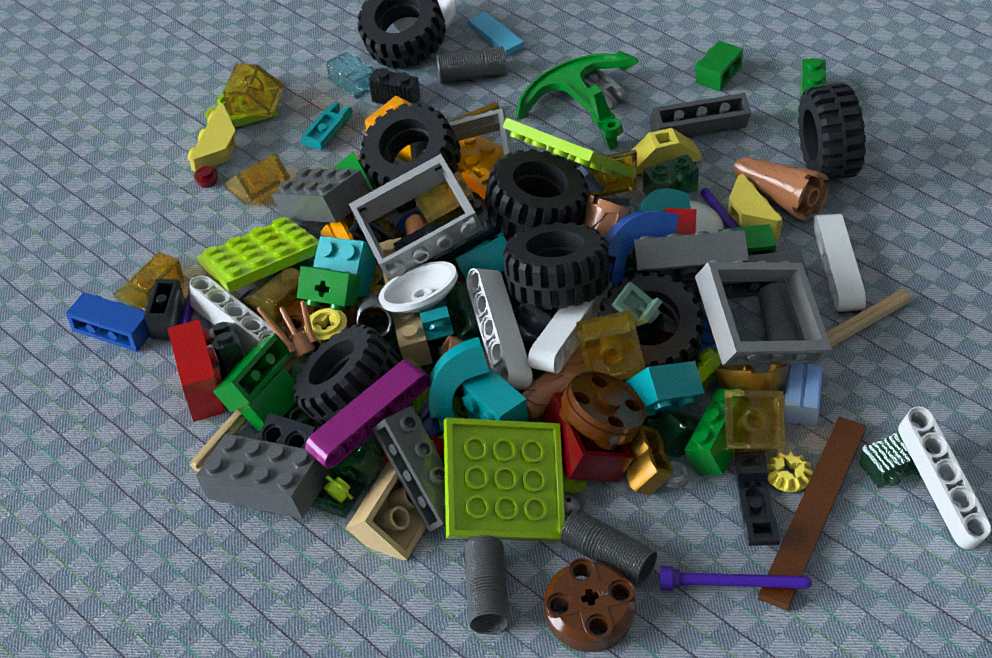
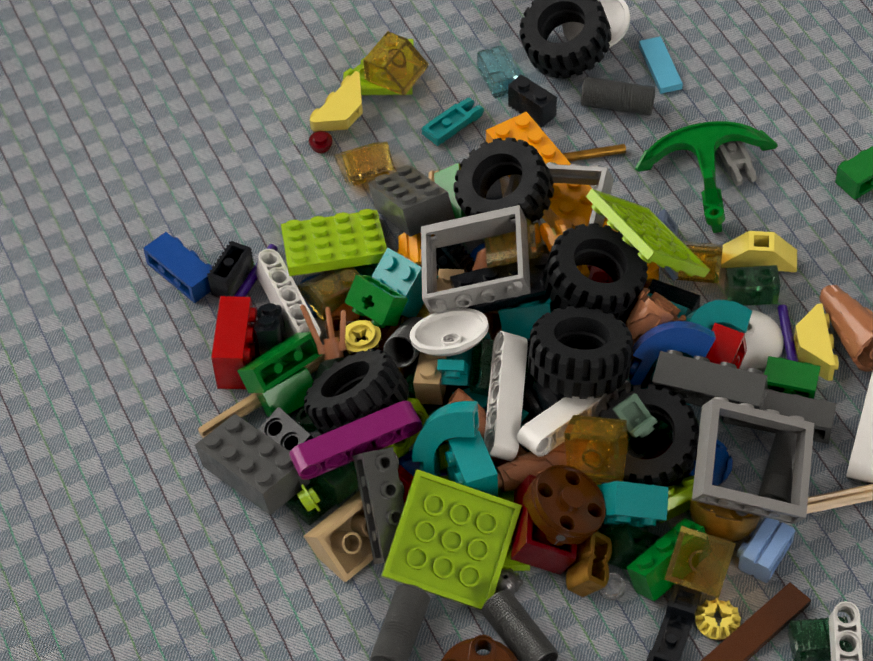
camera: 20 degrees right, 5 degrees up
clear yellow slope [113,252,185,311] -> none
dark grey brick [649,93,752,137] -> none

